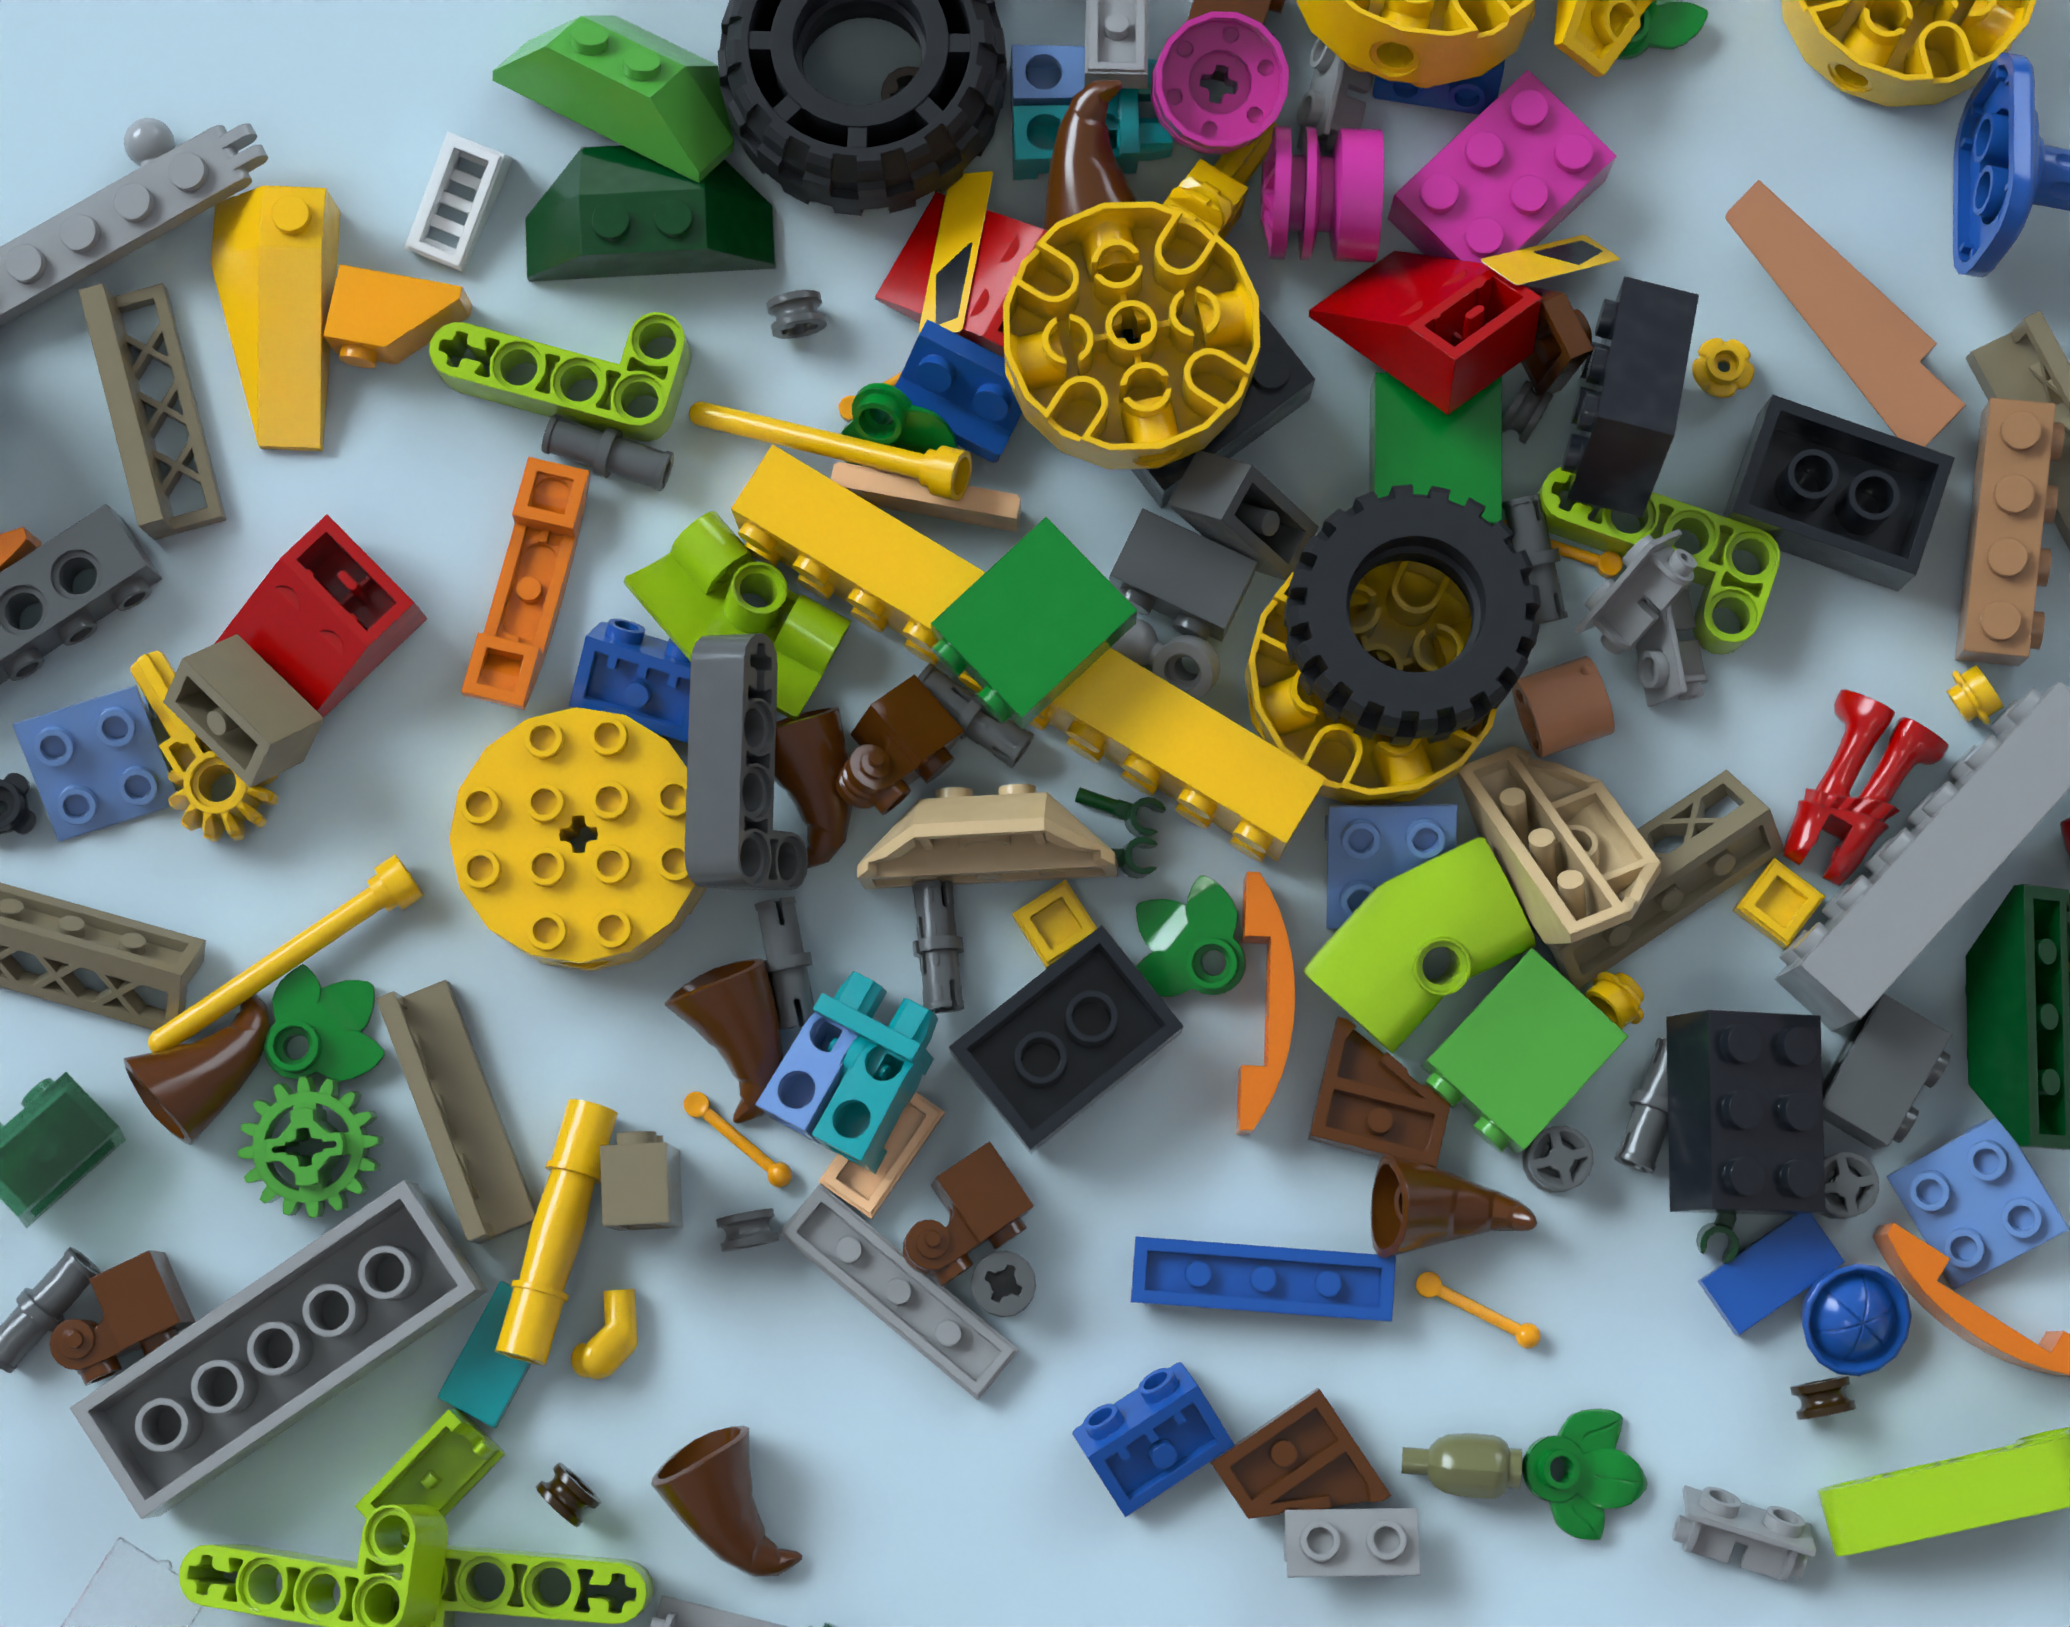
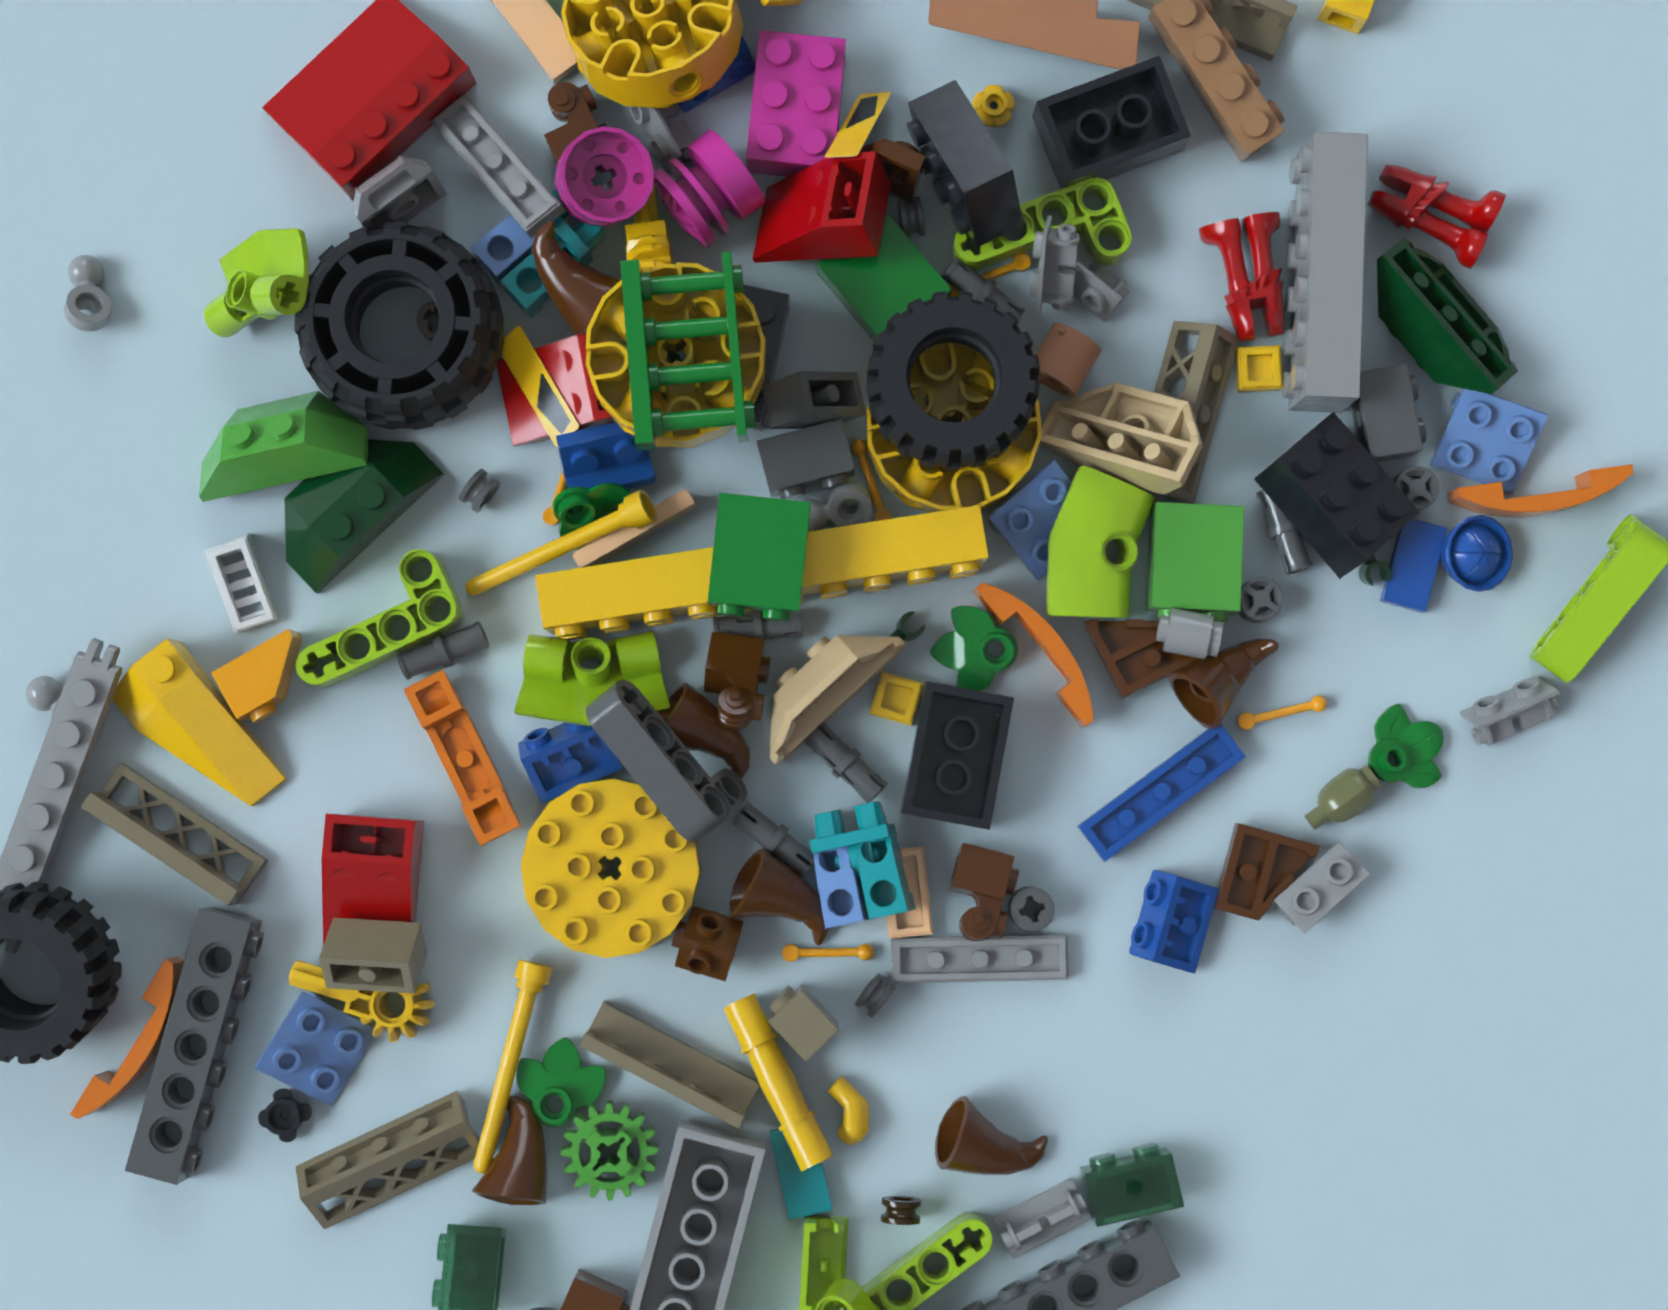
camera: 45 degrees left, 5 degrees up
dark green hand [1075,787,1166,837] -> none
yellow plate [1584,971,1644,1030] -> none
dark brown bush [1790,1376,1856,1420] -> none
yellow plate [1946,665,2004,725] -> none
none -> green fence [620,251,756,451]
none -> reddish brown brick [671,906,744,982]
none -> light orange hinge [851,439,891,521]
none -> light grey brick [1156,608,1224,659]

